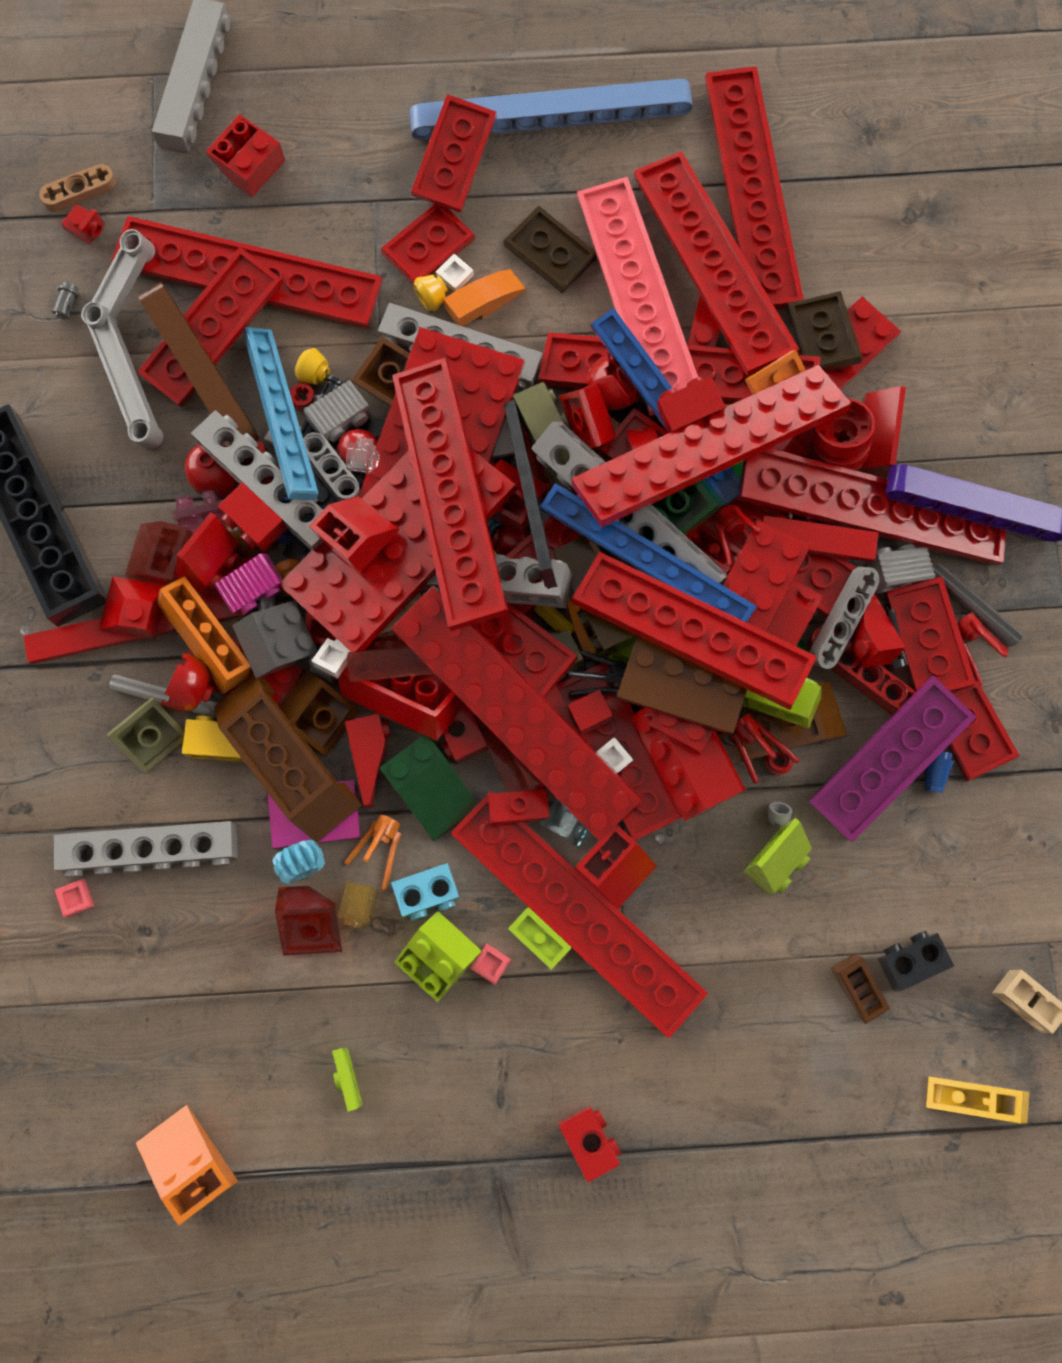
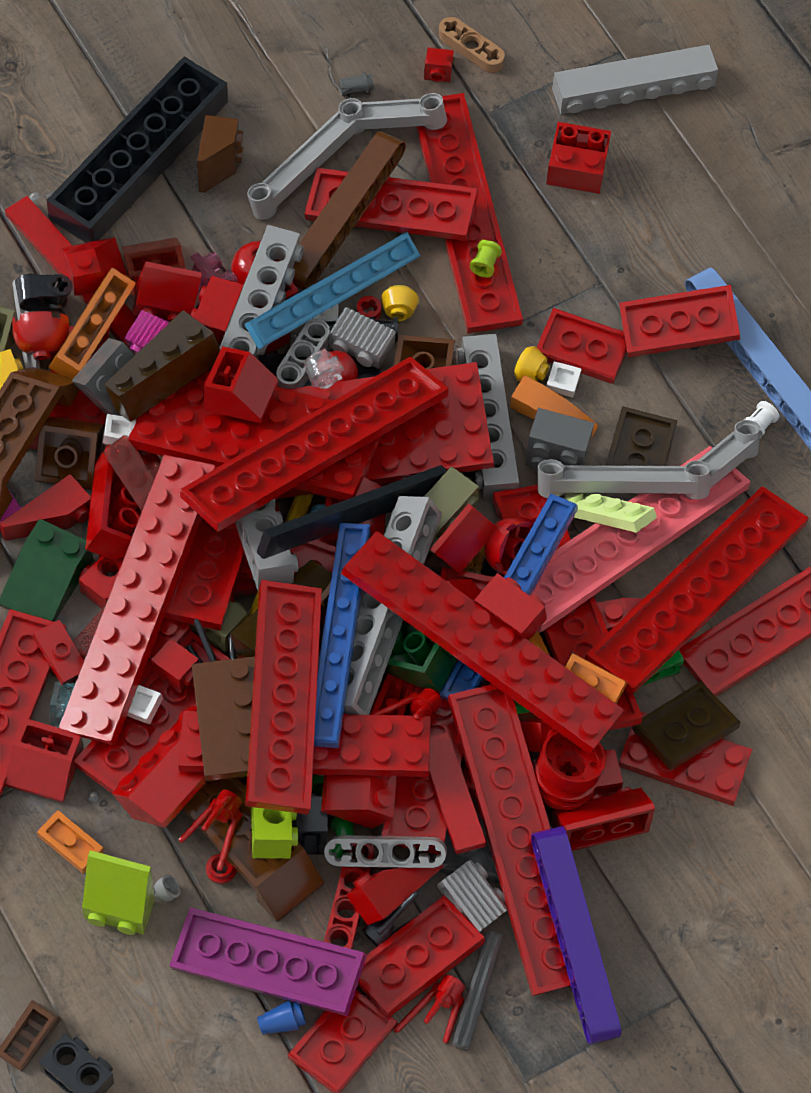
camera: 60 degrees right, 15 degrees down
none -> black piece [15,273,73,311]
none -> orange plate [37,810,104,874]
none -> dark brown wedge [104,310,220,422]
none -> reddish brown slope [197,115,244,193]
none -> lime bush [469,240,502,277]
none -> dark grey brick [525,408,594,471]
none -> light grey piece [538,420,760,500]
none -> yellowish green plate [563,493,657,533]
none -> white bush [744,401,780,438]

